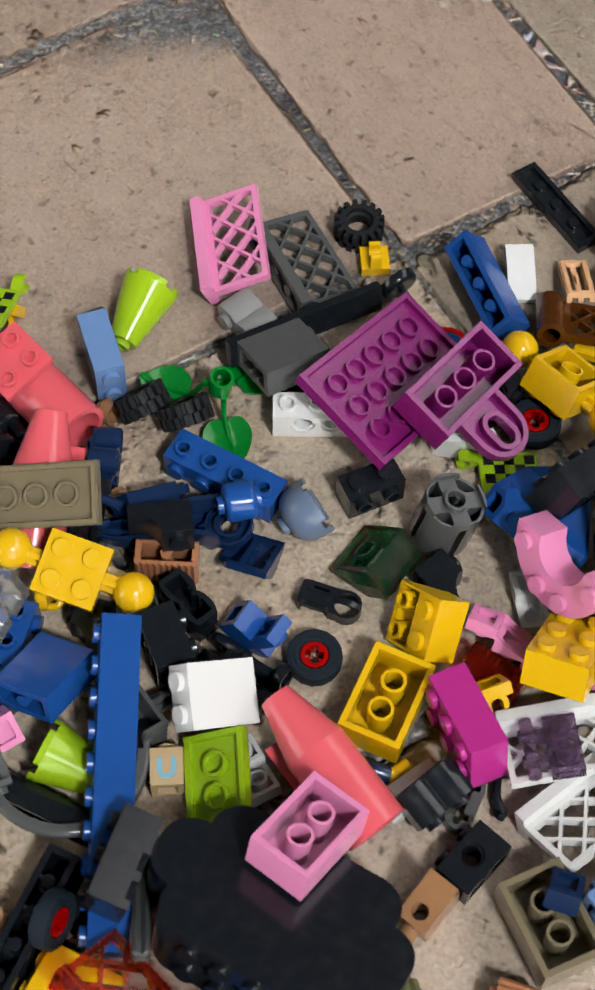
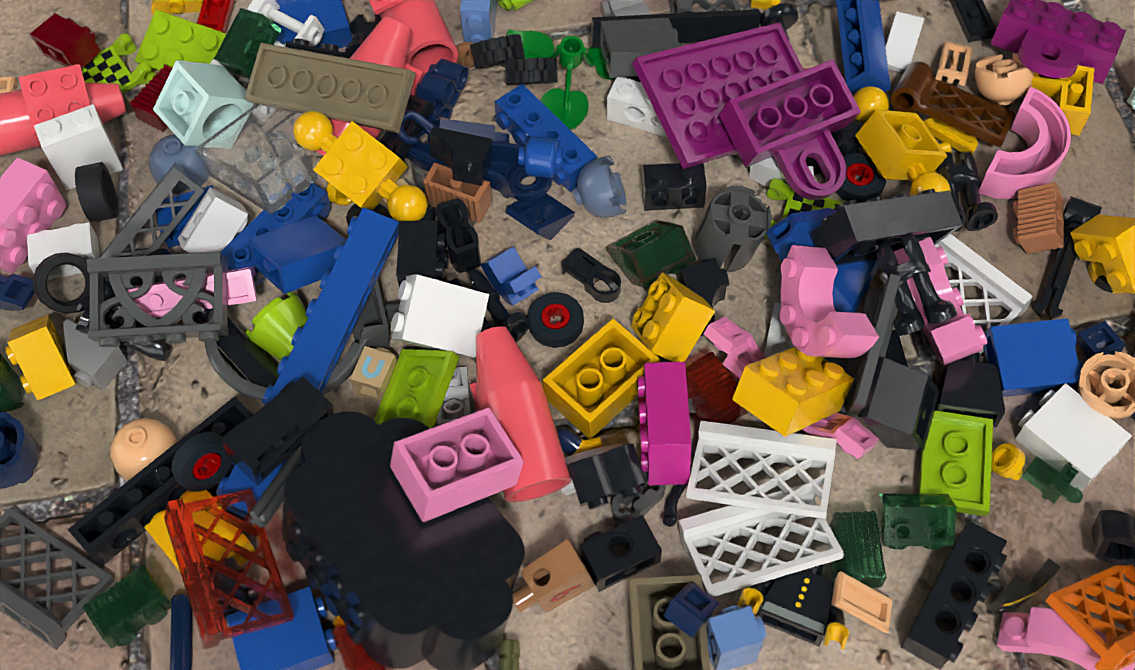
camera: 25 degrees right, 0 degrees up
yellow tile [476,674,514,712] -> none
clear purple plate [517,712,587,781] -> none

